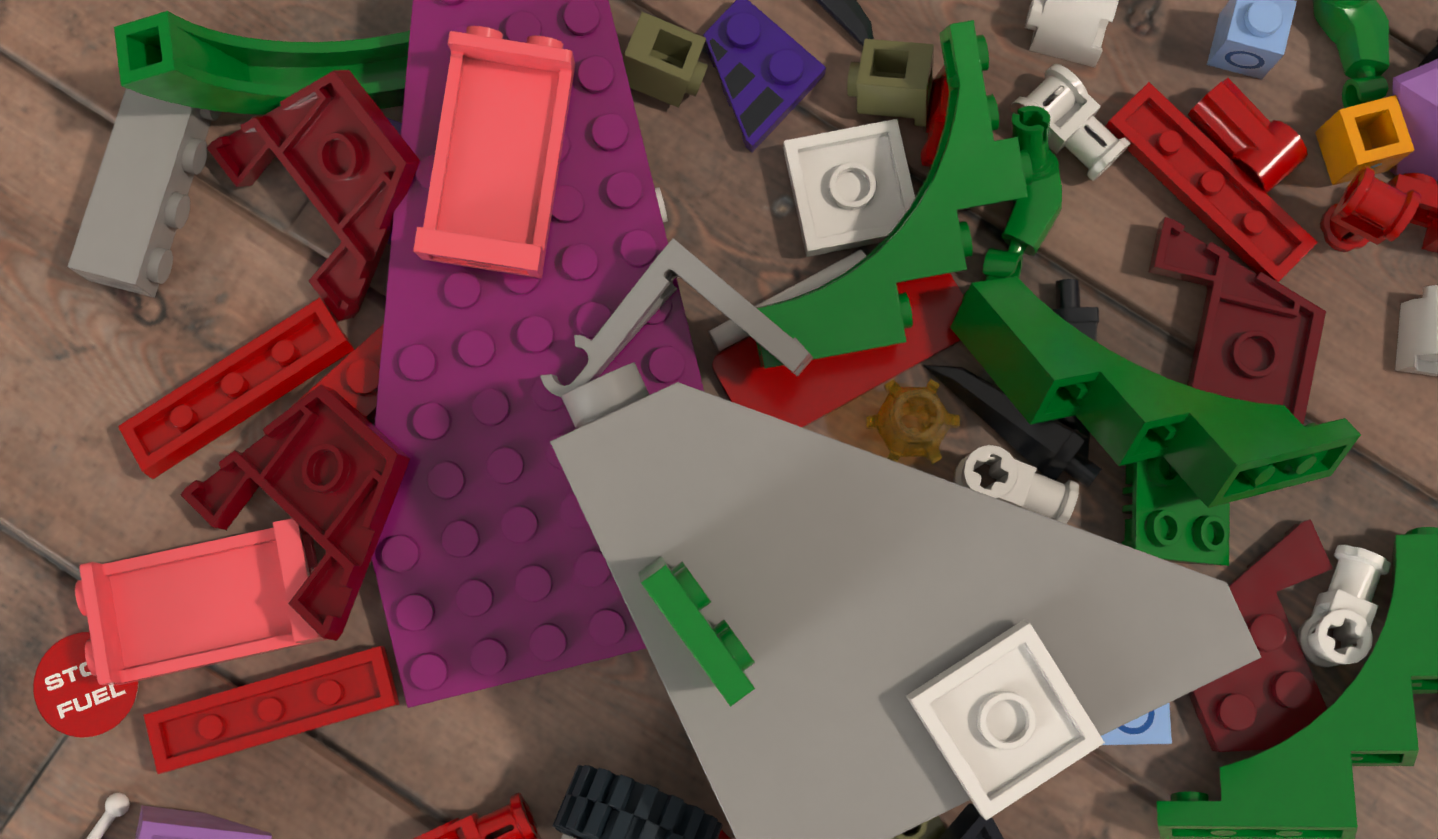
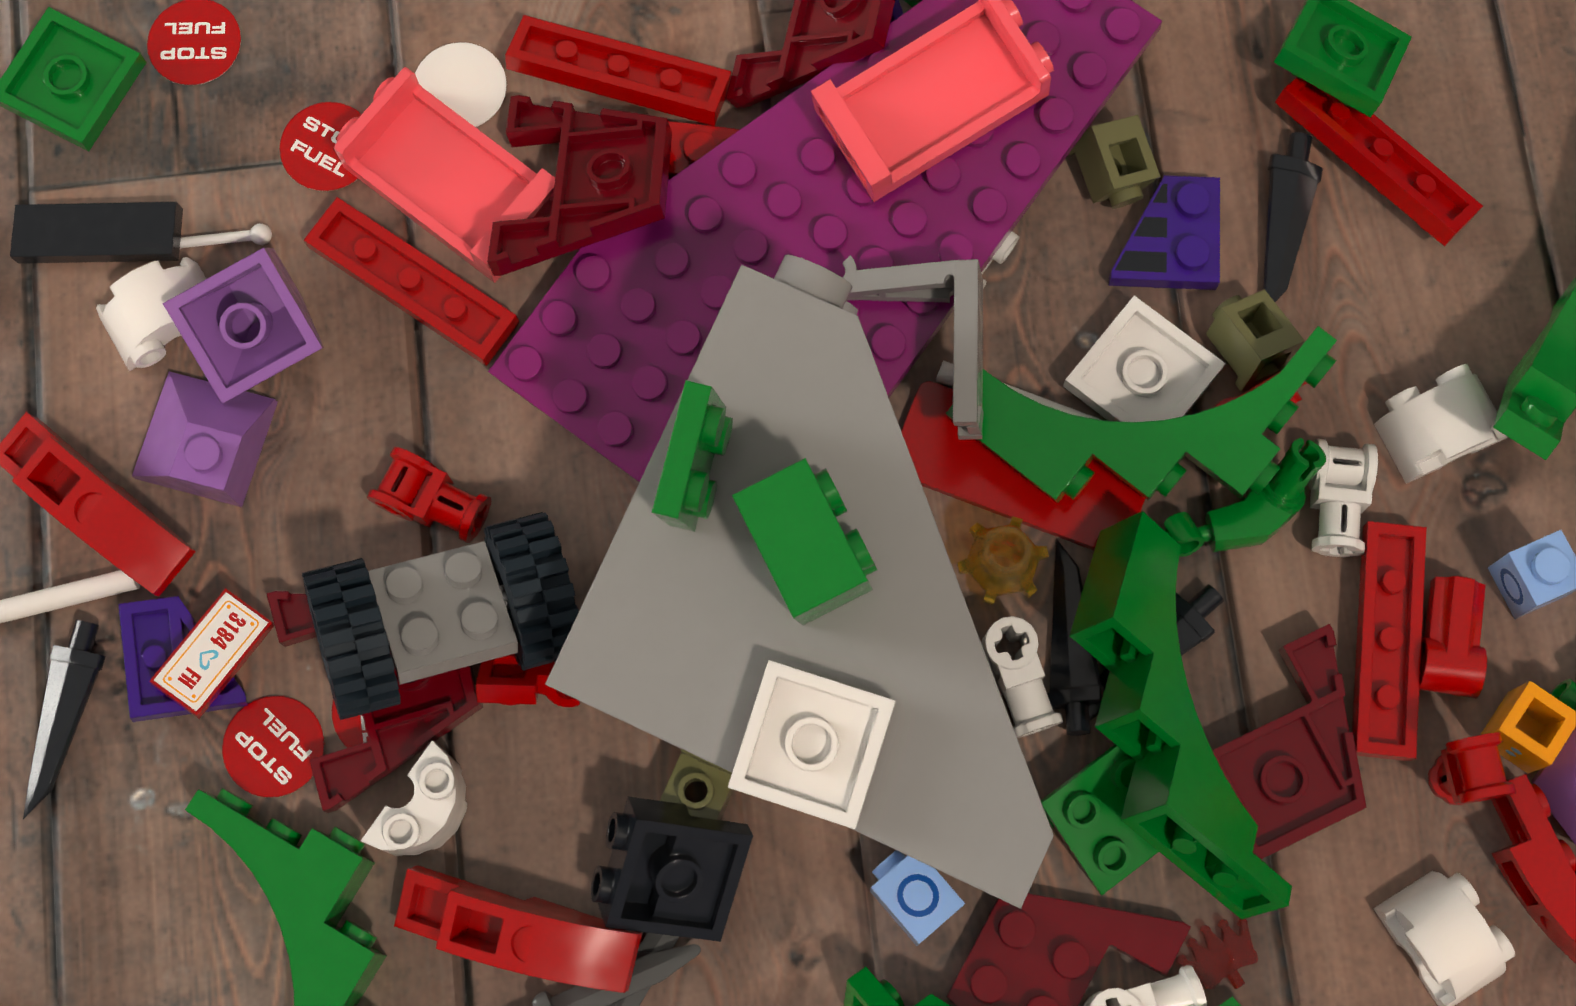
camera: 55 degrees right, 5 degrees down
none -> white sticker [415,43,507,127]
none -> green brick [732,458,877,625]
none -> clear red piece [1176,919,1258,989]

